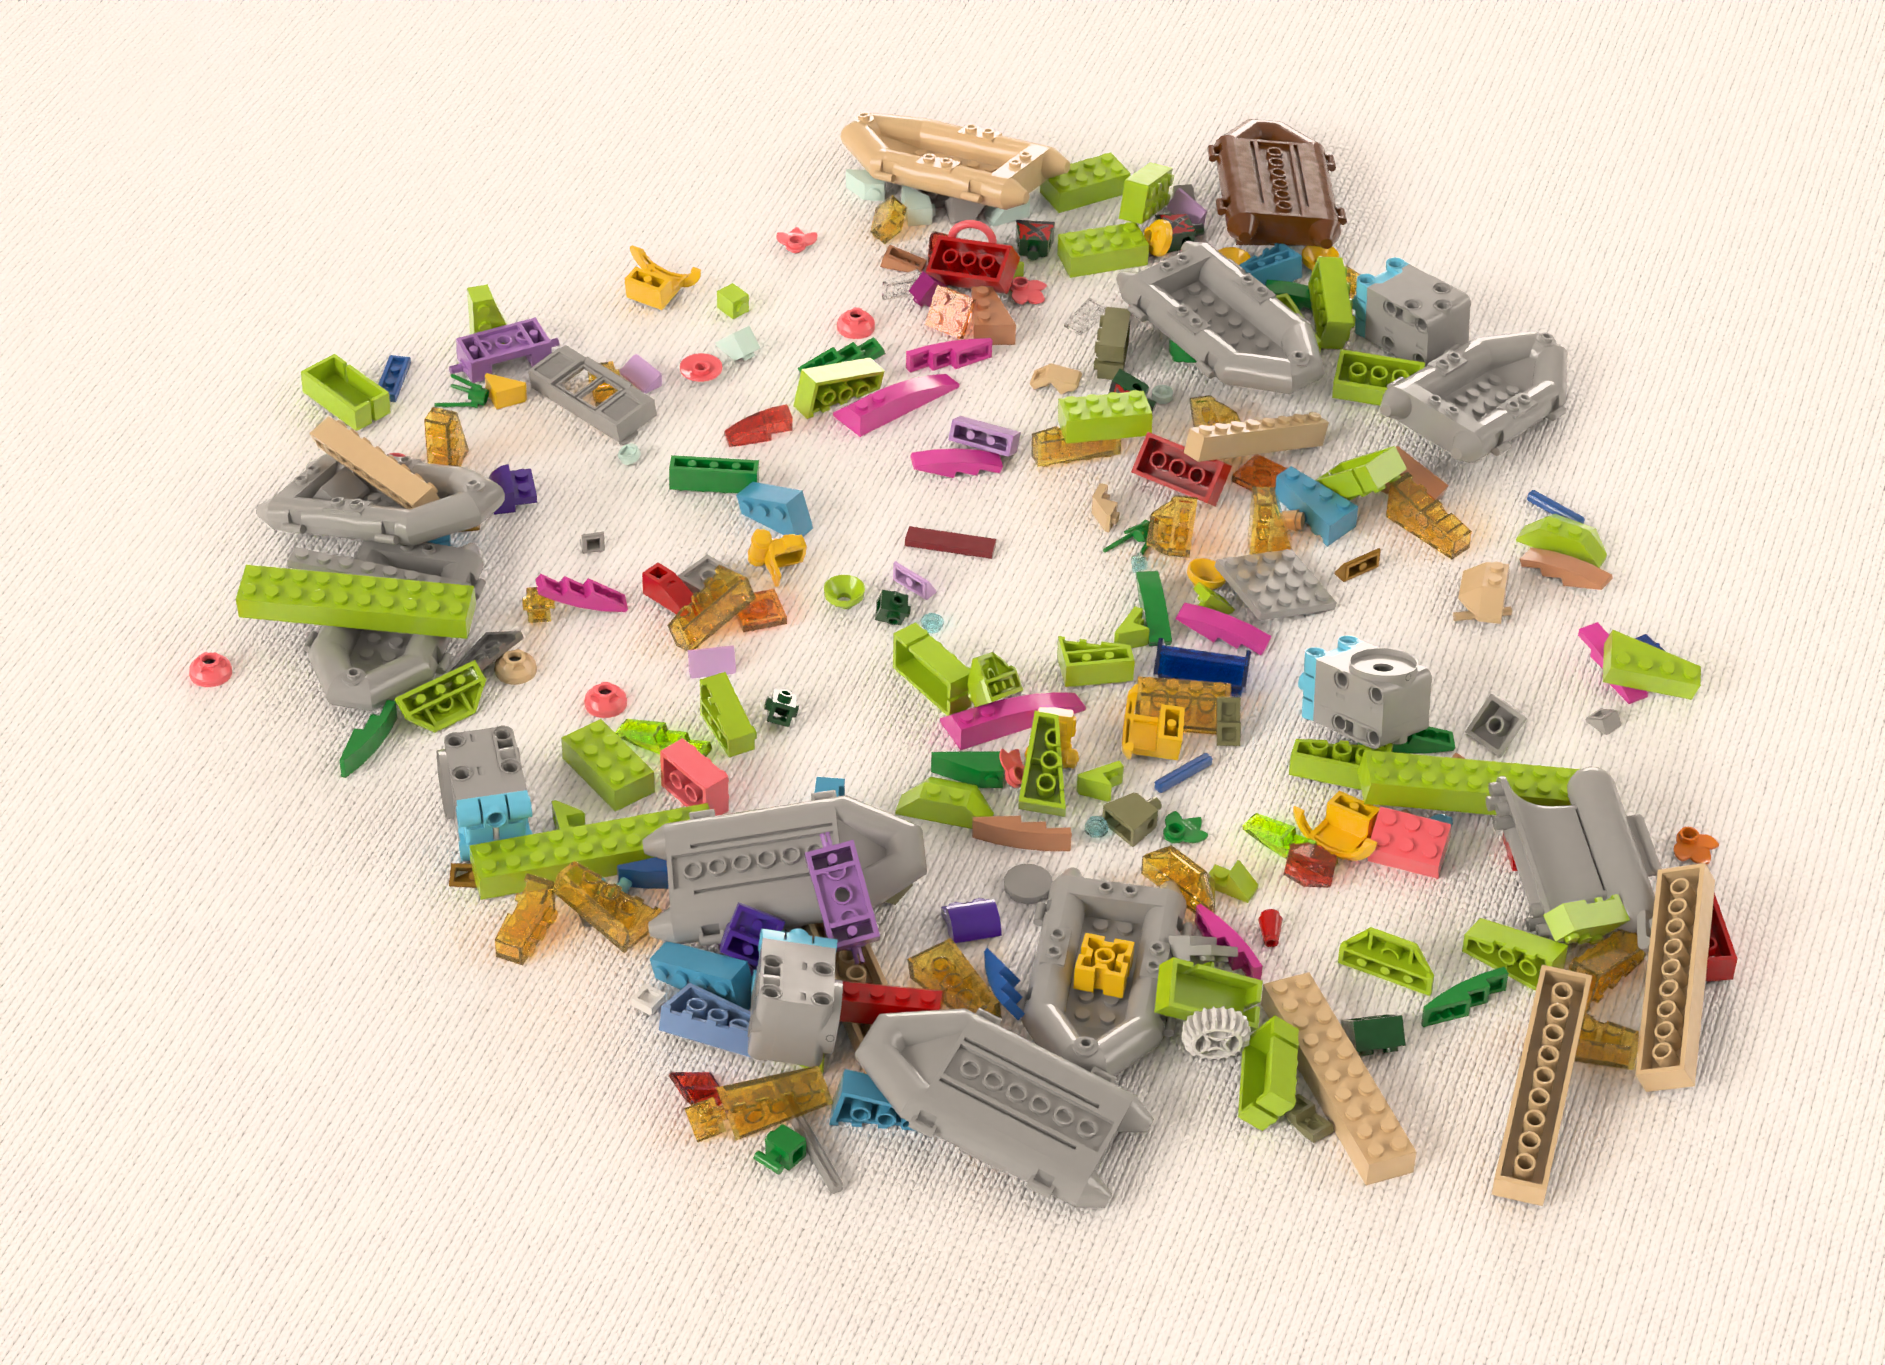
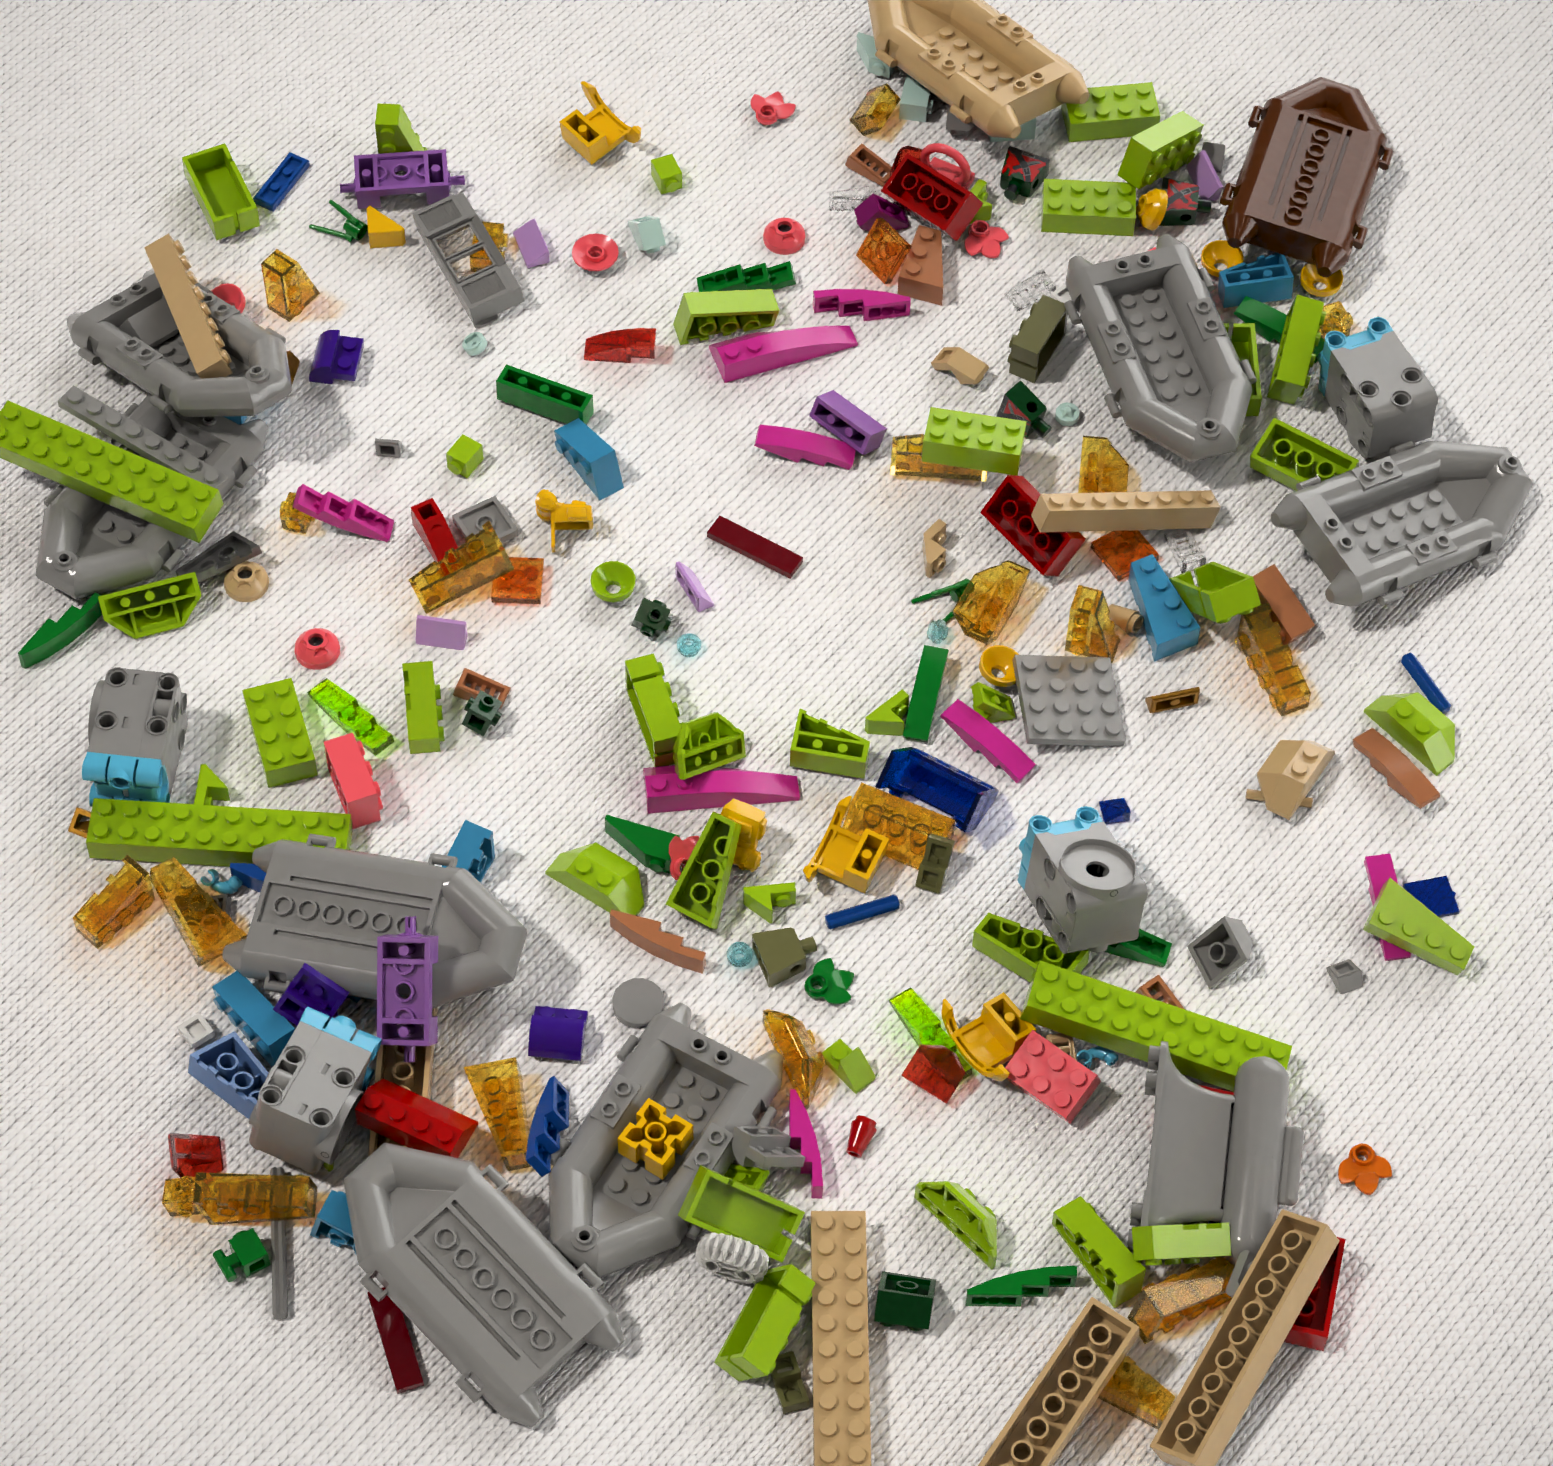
camera: 20 degrees right, 15 degrees up
none -> dark red tile [367,1287,424,1394]
none -> lime brick [446,434,484,478]
none -> nougat slope [453,668,510,709]
none -> clear slope [1164,529,1206,573]

